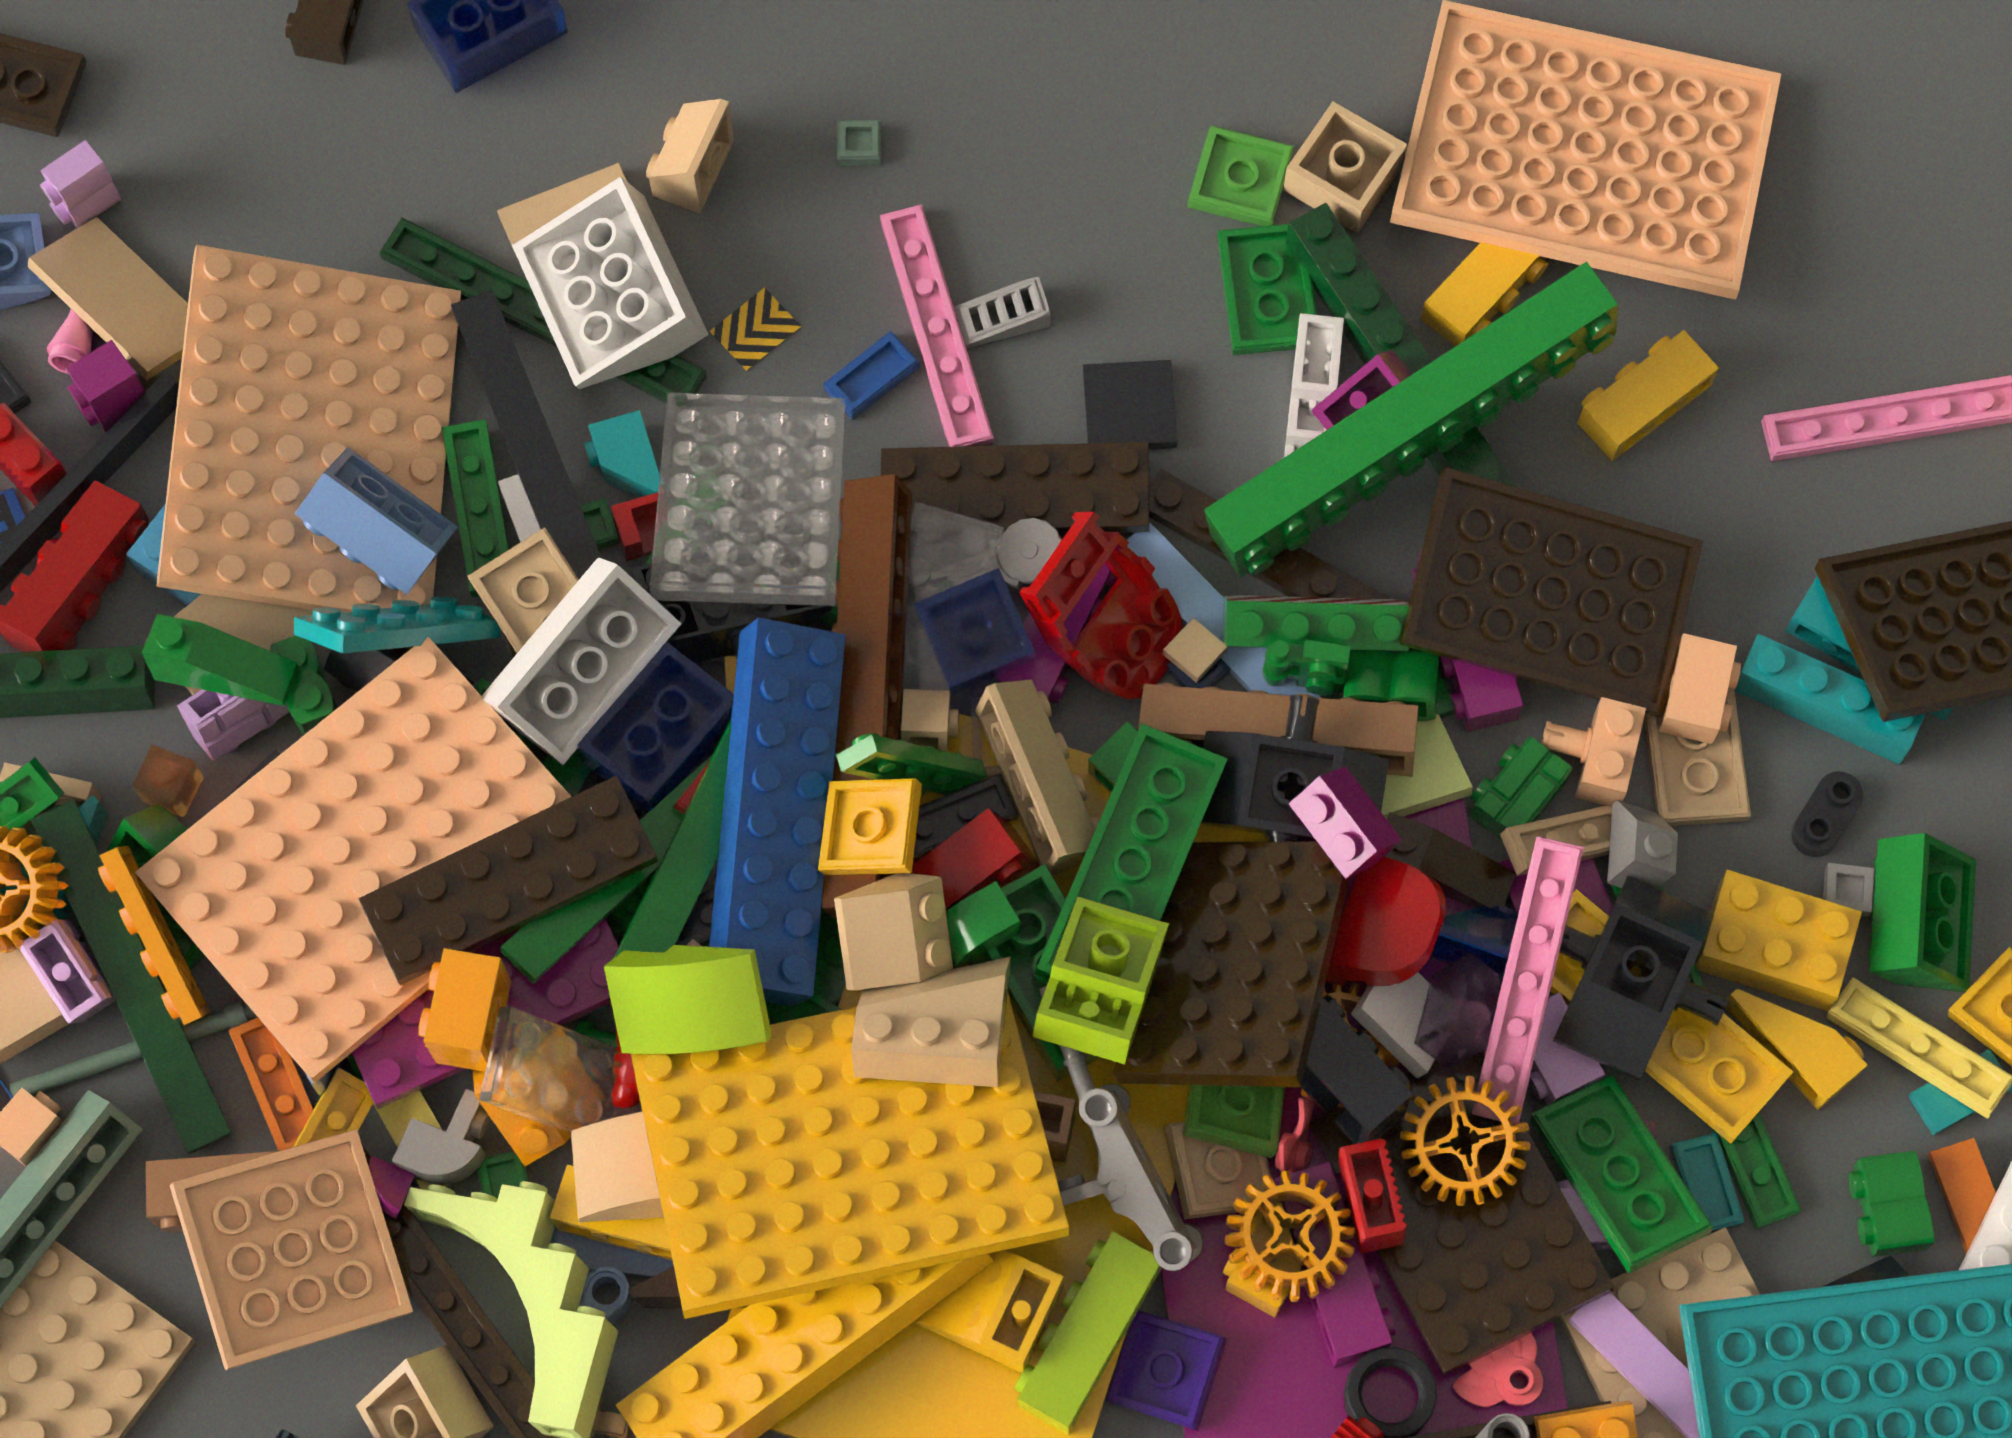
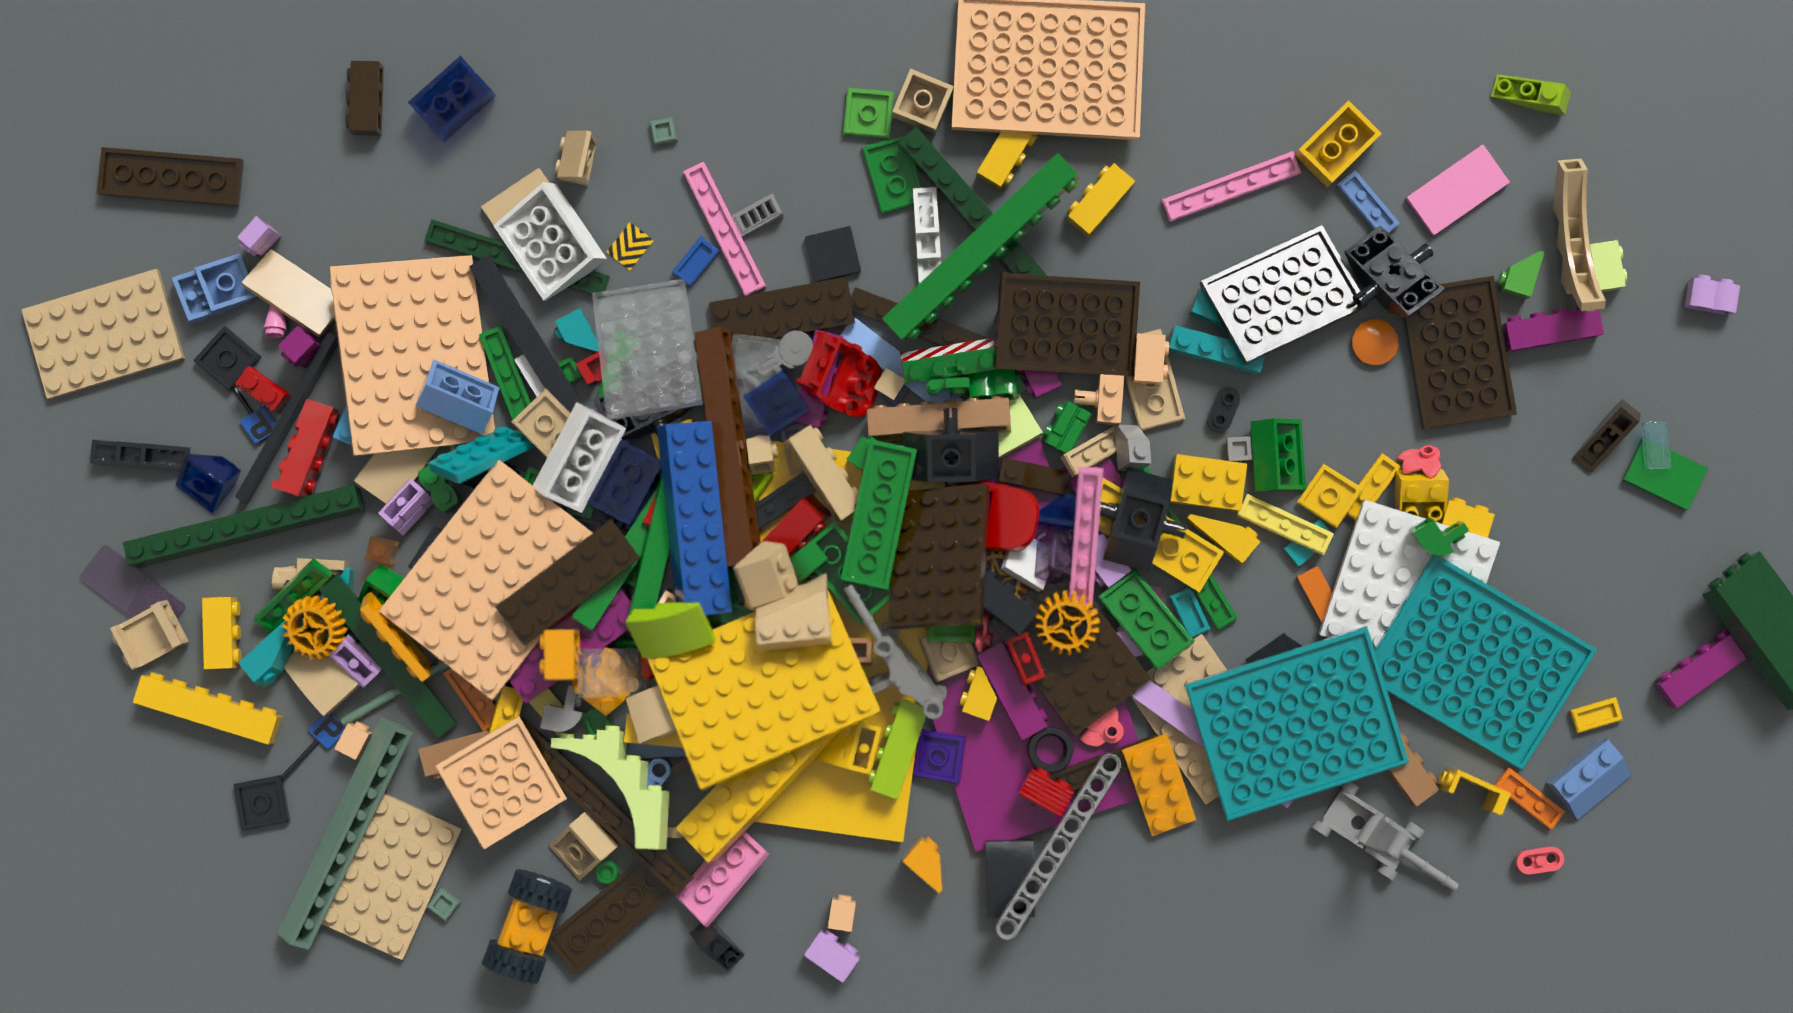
camera: 10 degrees left, 15 degrees up
green slope [142,614,299,706] -> none
magenta tile [368,1155,415,1219] -> none
yellow tile [818,778,922,875] -> none
green plate [836,733,988,795] -> none
lime slope [1032,897,1169,1065] -> none
light orange gear [1225,1171,1356,1302] -> none
brick [1289,766,1402,879] -> none
brick [1311,349,1412,430] -> none
green brick [1848,1151,1935,1257] -> none

